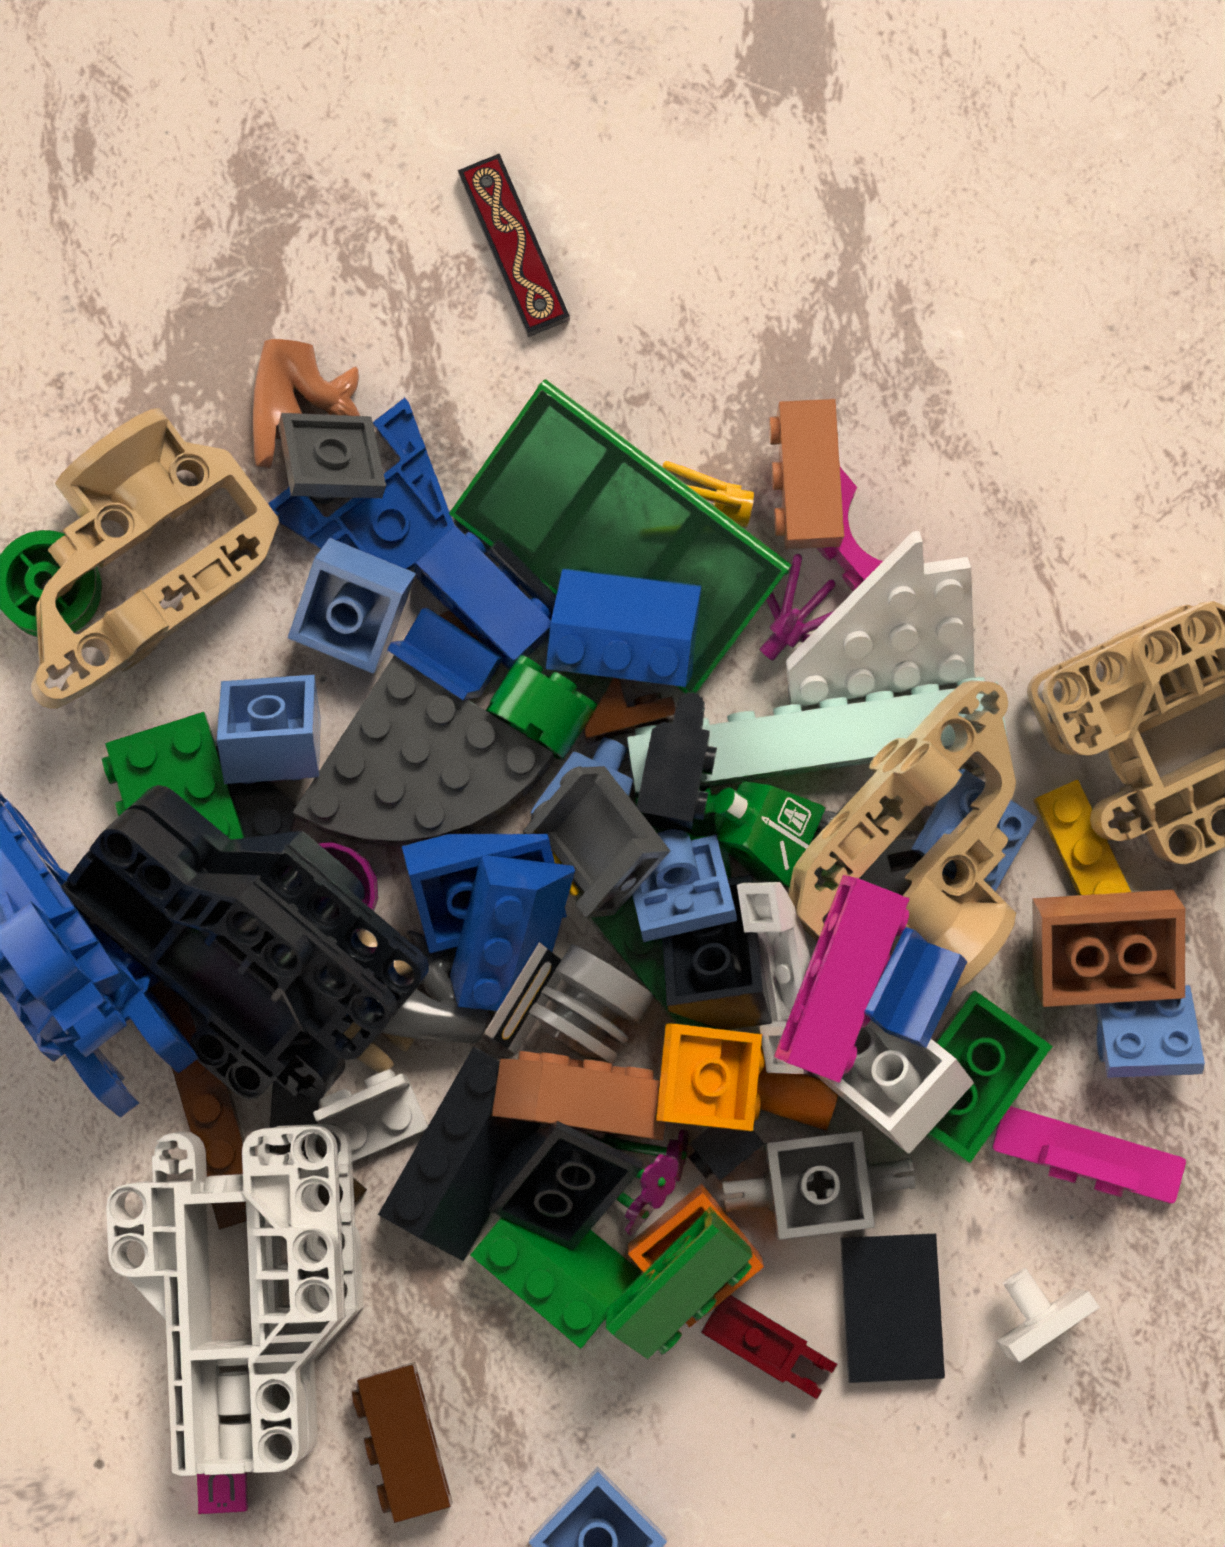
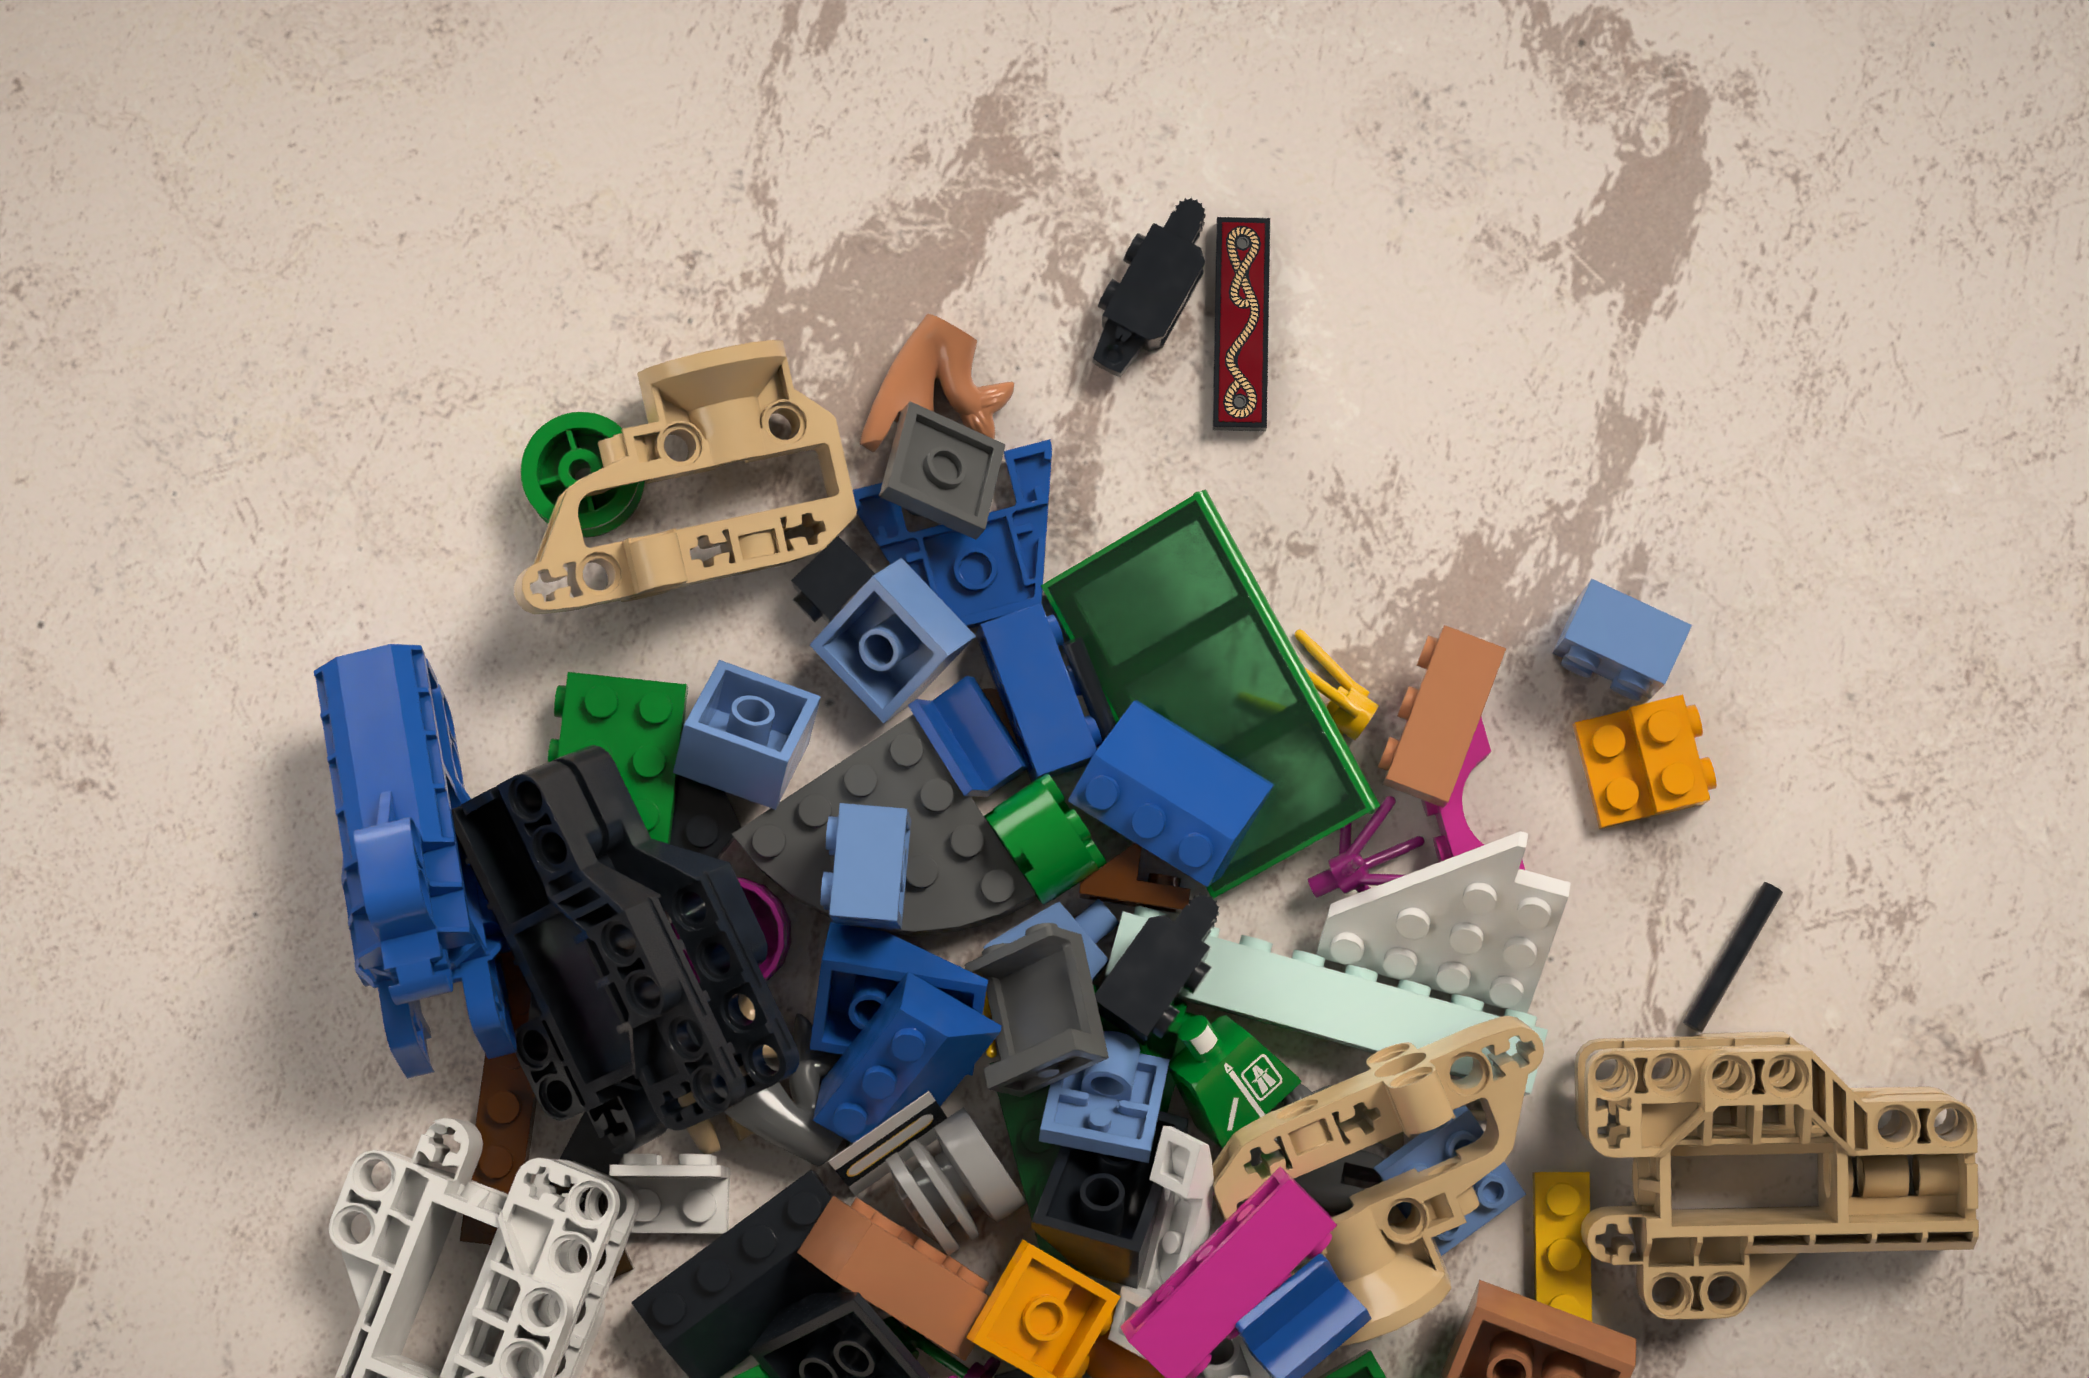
camera: 30 degrees right, 0 degrees up
none -> black brick [791,536,875,623]
none -> medium blue brick [820,803,911,930]
none -> black hinge [1092,197,1206,378]
none -> medium blue brick [1553,579,1692,701]
none -> light orange plate [1573,694,1717,829]
none -> black bar [1683,882,1783,1033]

